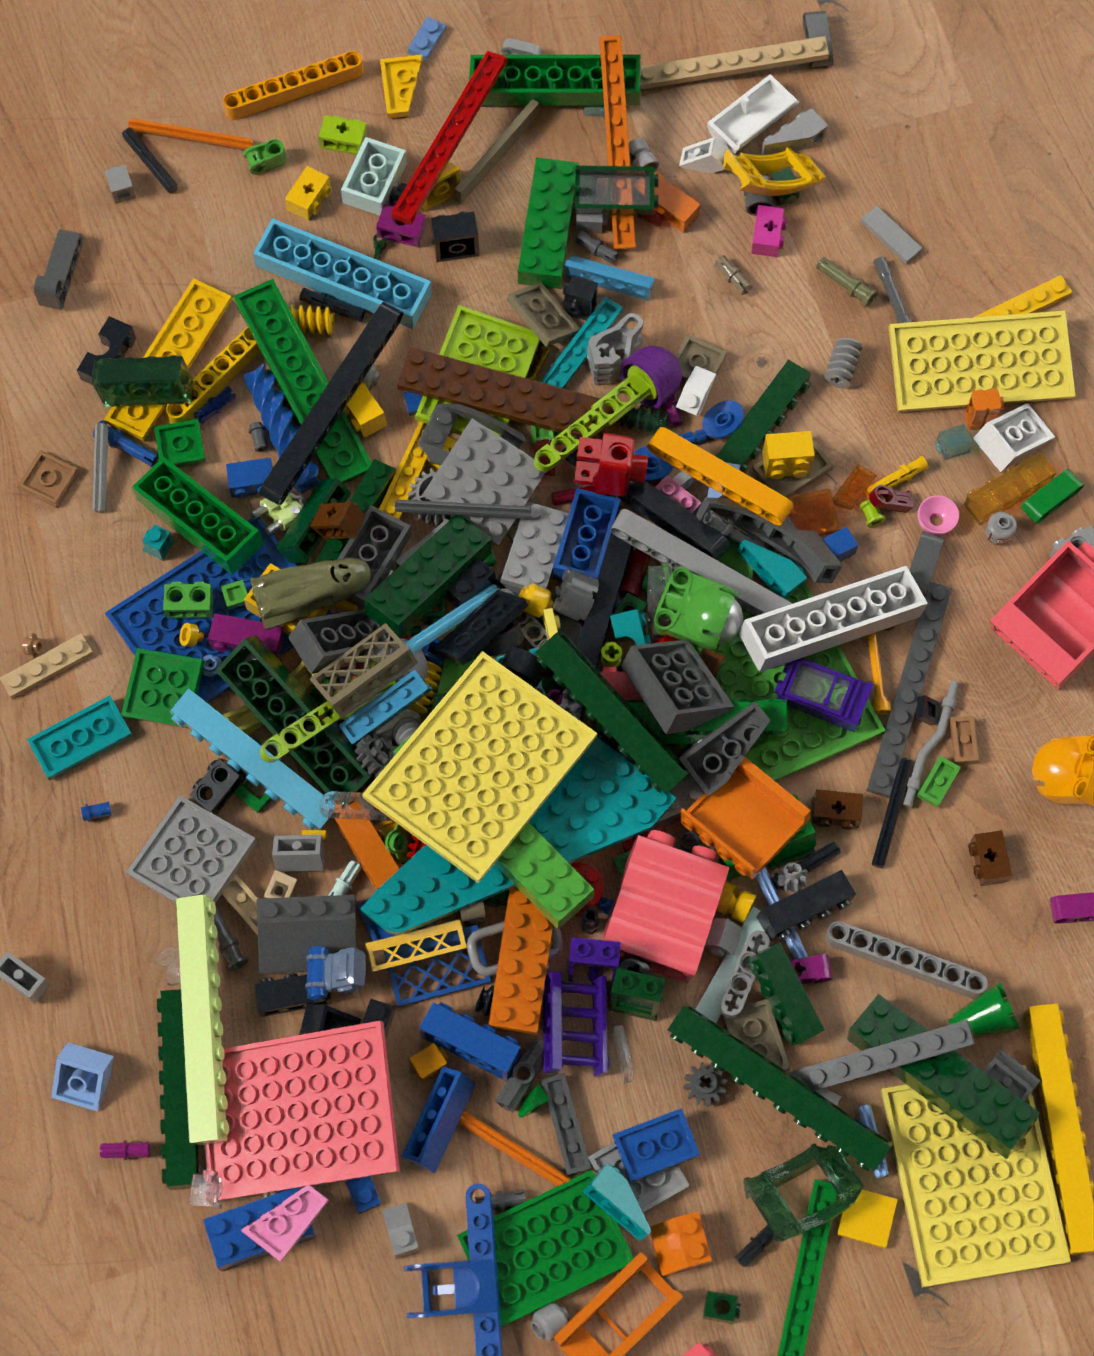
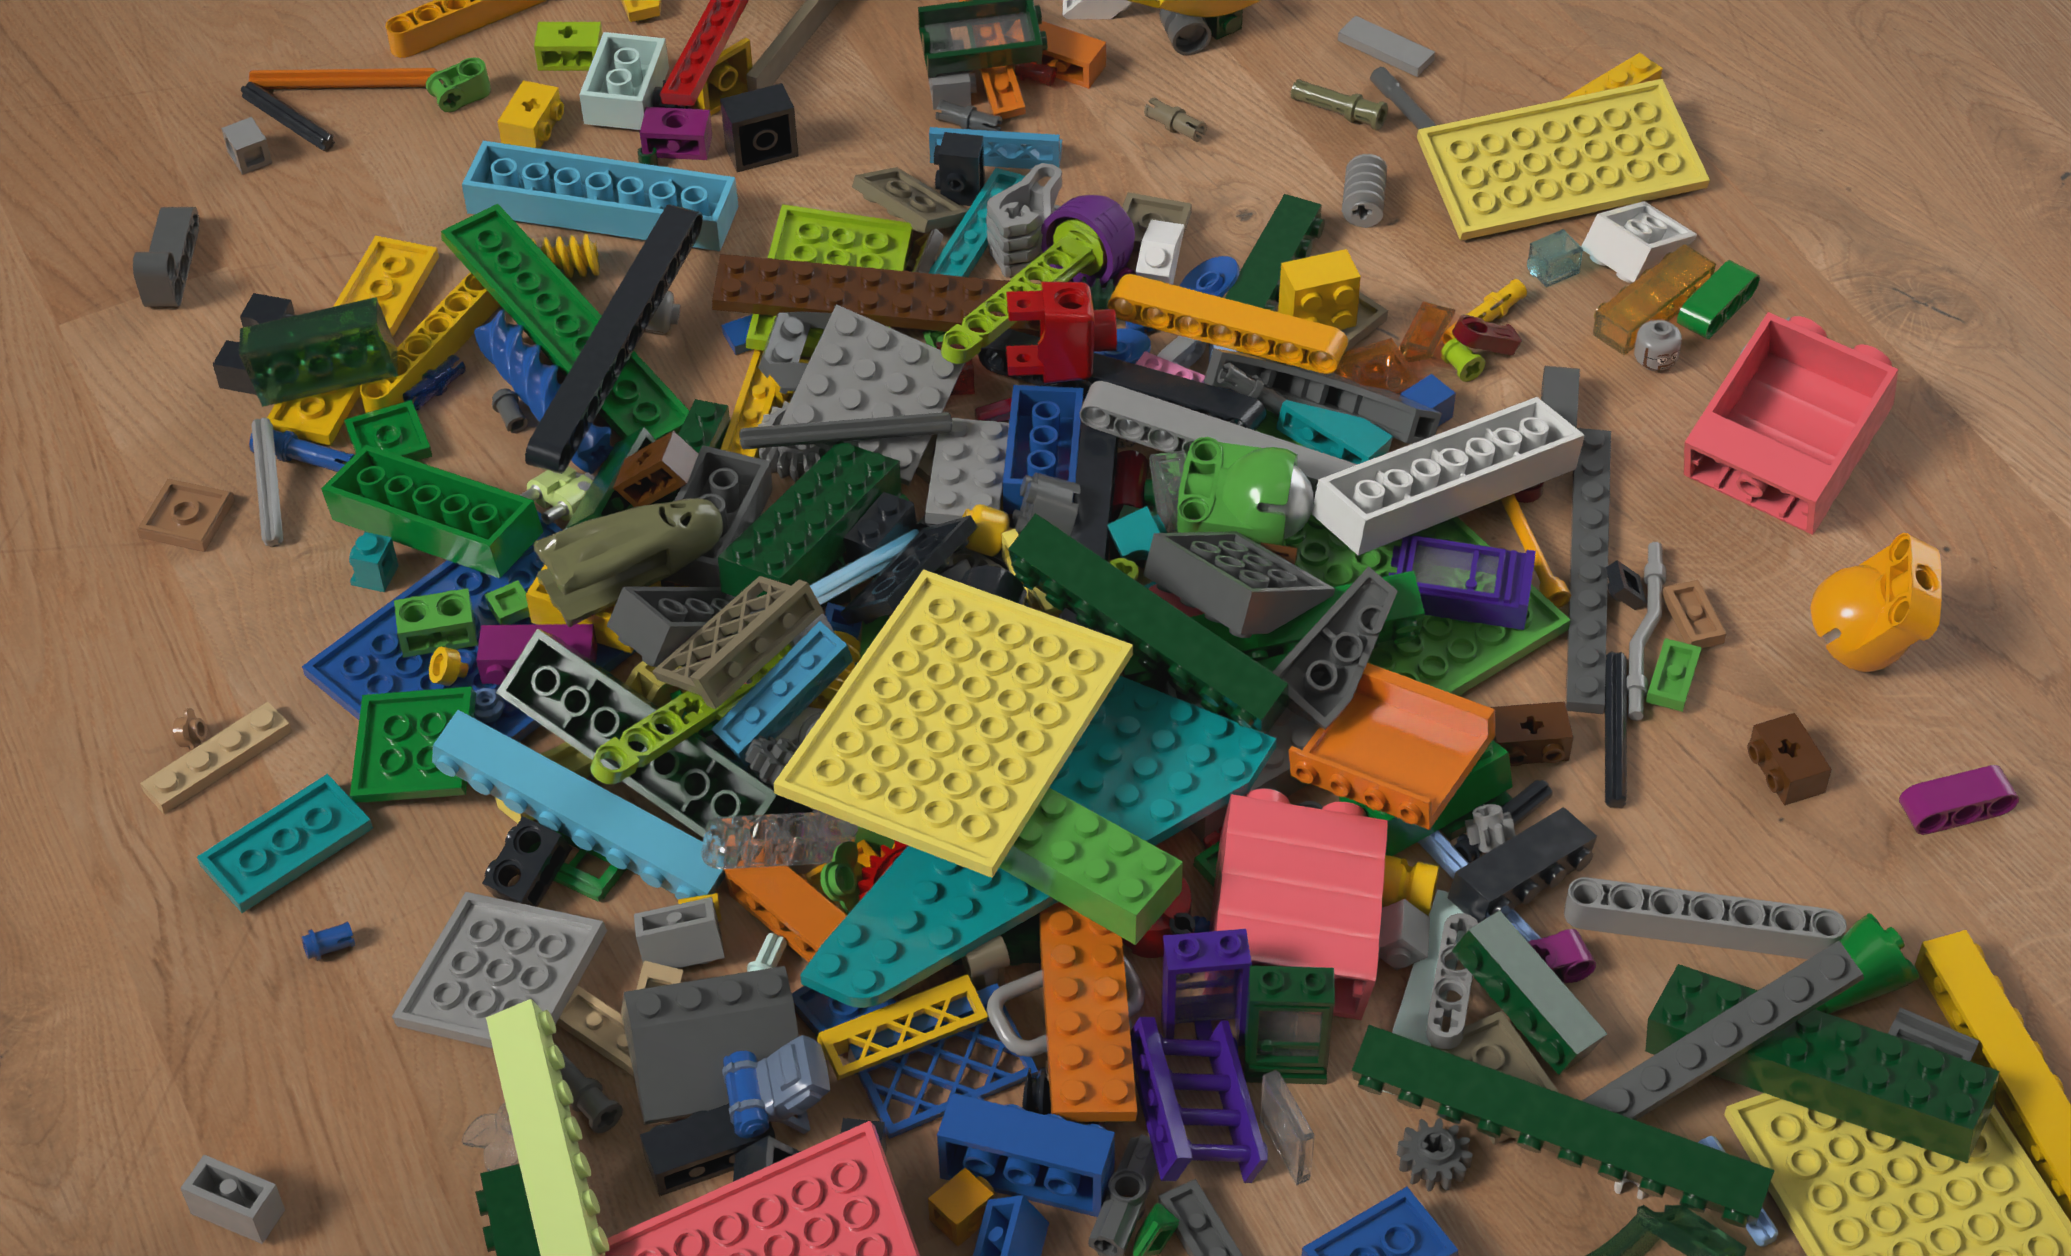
camera: 10 degrees left, 20 degrees down
blue brick [226,457,273,498] -> none
black pin [299,287,365,322] -> none
yellow brick [344,383,388,438] -> none
green brick [518,157,579,289] -> none
dark pink brick [751,205,787,257] -> none
bright pink piece [917,495,959,536] -> none
orange brick [965,389,1004,430] -> none

